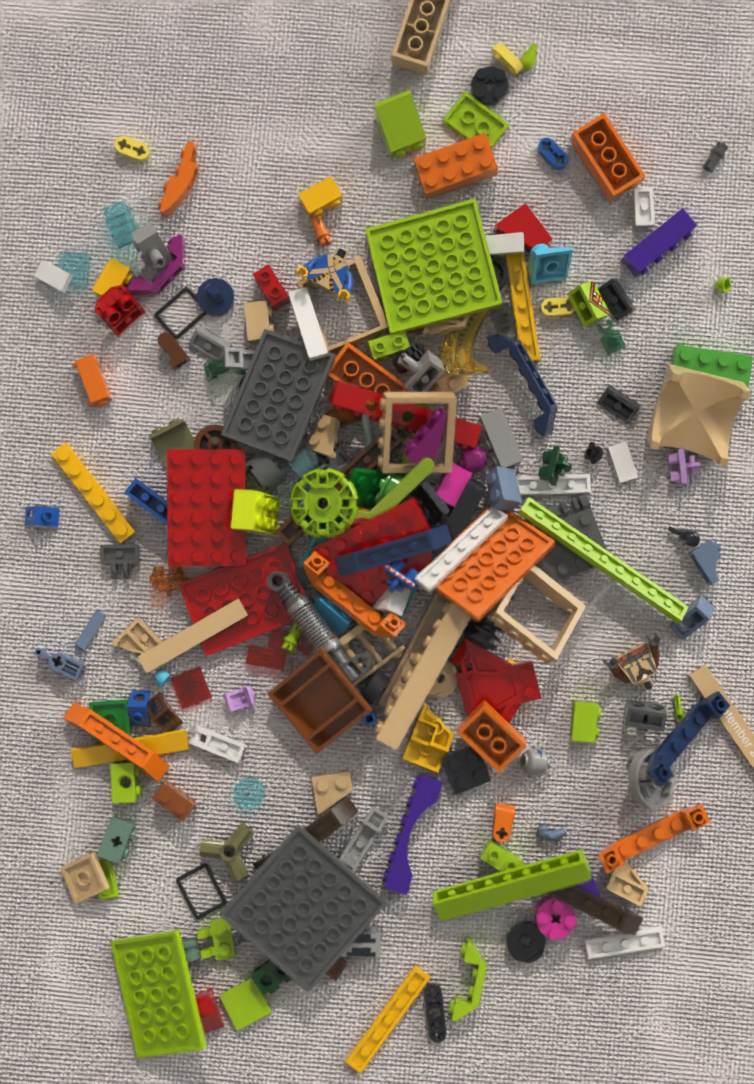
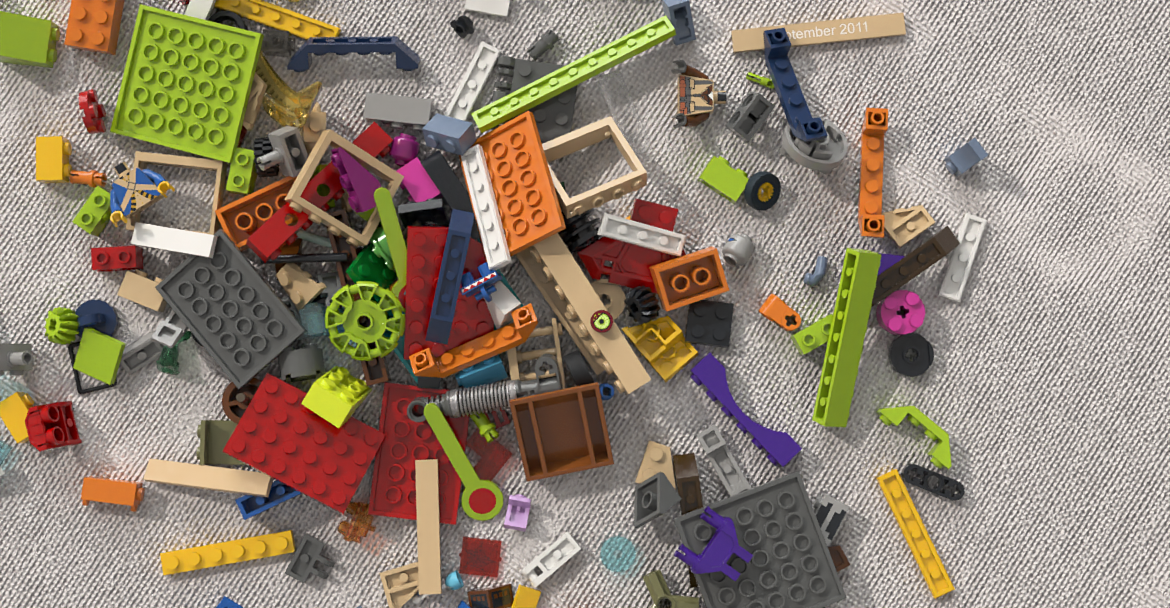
camera: 65 degrees left, 0 degrees up
magenta slope [127,233,186,295] -> none
reddish brown leg [157,332,191,371] -> none
dark green hips [538,446,572,486] -> none
none -> lime gear [43,307,79,345]
none -> lime brick [72,186,112,237]
none -> lime tile [73,327,126,385]
none -> red plate [79,89,106,134]
none -> tan tile [143,459,273,498]
none -> black bar [260,253,349,264]
none -> lime piece [424,403,503,521]
none -> dark grey pin [526,29,560,61]
none -> tile [590,310,613,333]
none -> white tile [597,213,686,257]
none -> black gear [624,285,661,324]
none -> dark grey slope [634,472,681,528]
none -> dark purple connector [674,506,753,581]
none -> black bush [744,171,781,211]
none -> sand blue arch [944,138,988,177]

